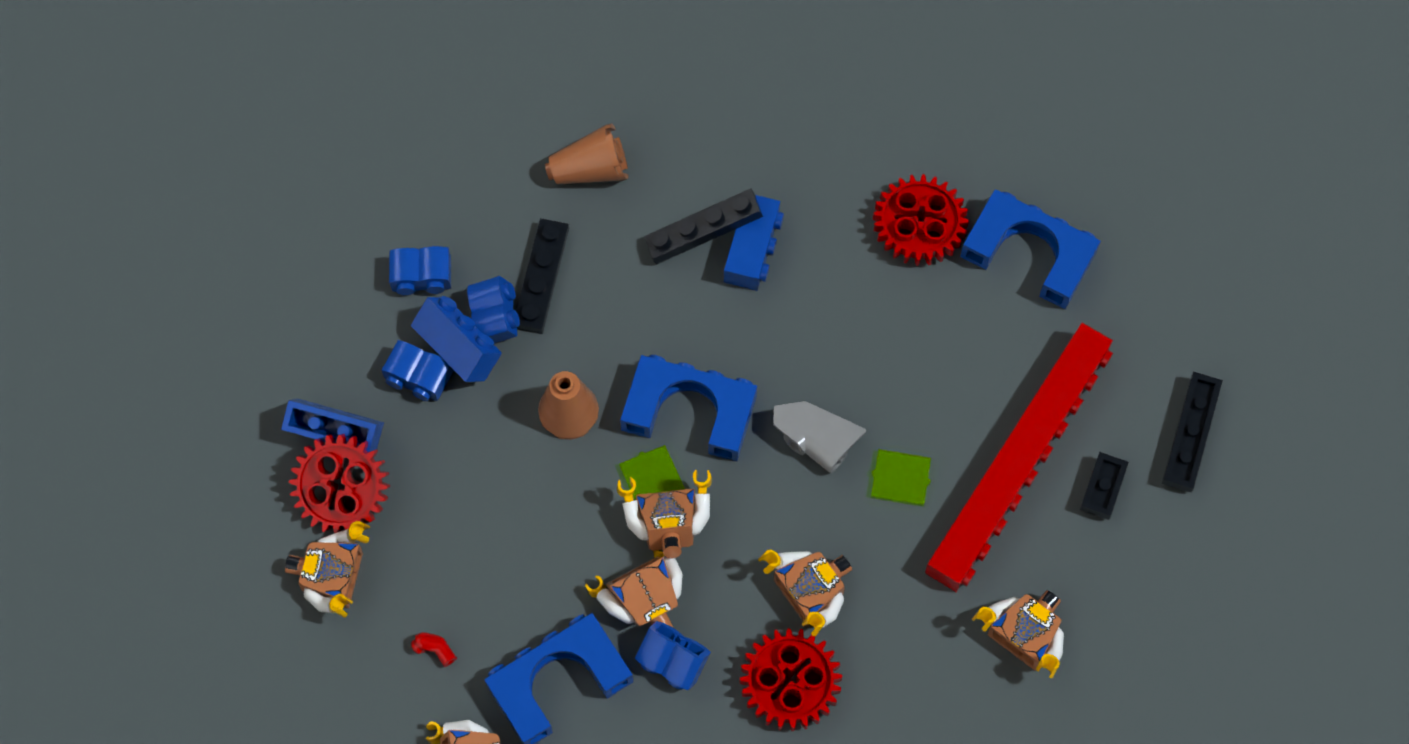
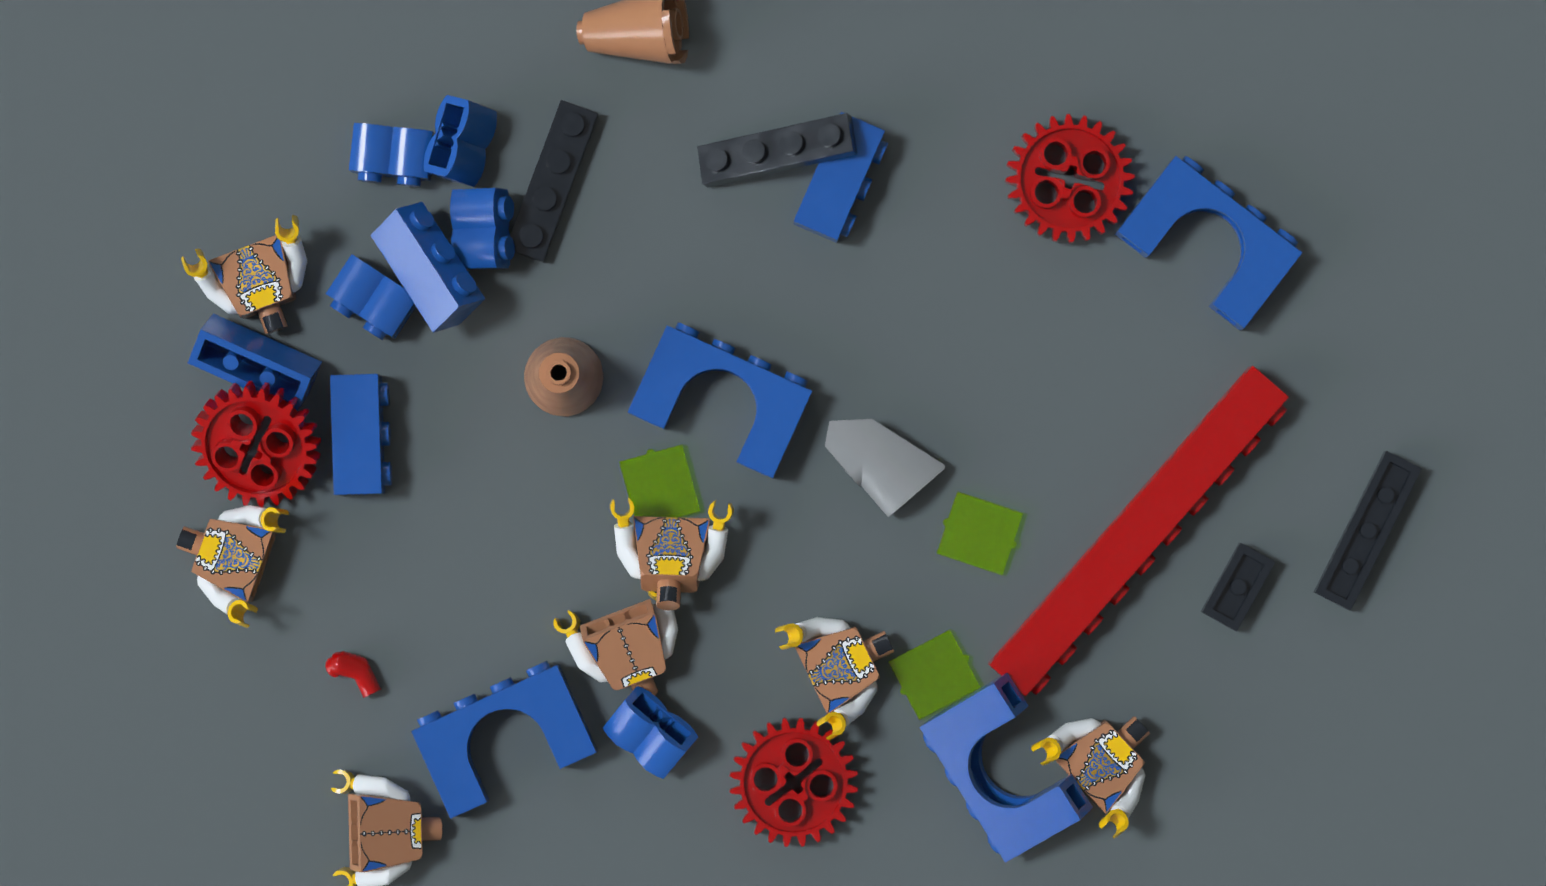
camera: 10 degrees right, 20 degrees up
none -> torso [181,215,307,334]
none -> blue brick [330,374,392,495]
none -> blue brick [424,95,497,187]
none -> clear neon green piece [889,629,980,720]
none -> arch [919,673,1093,863]

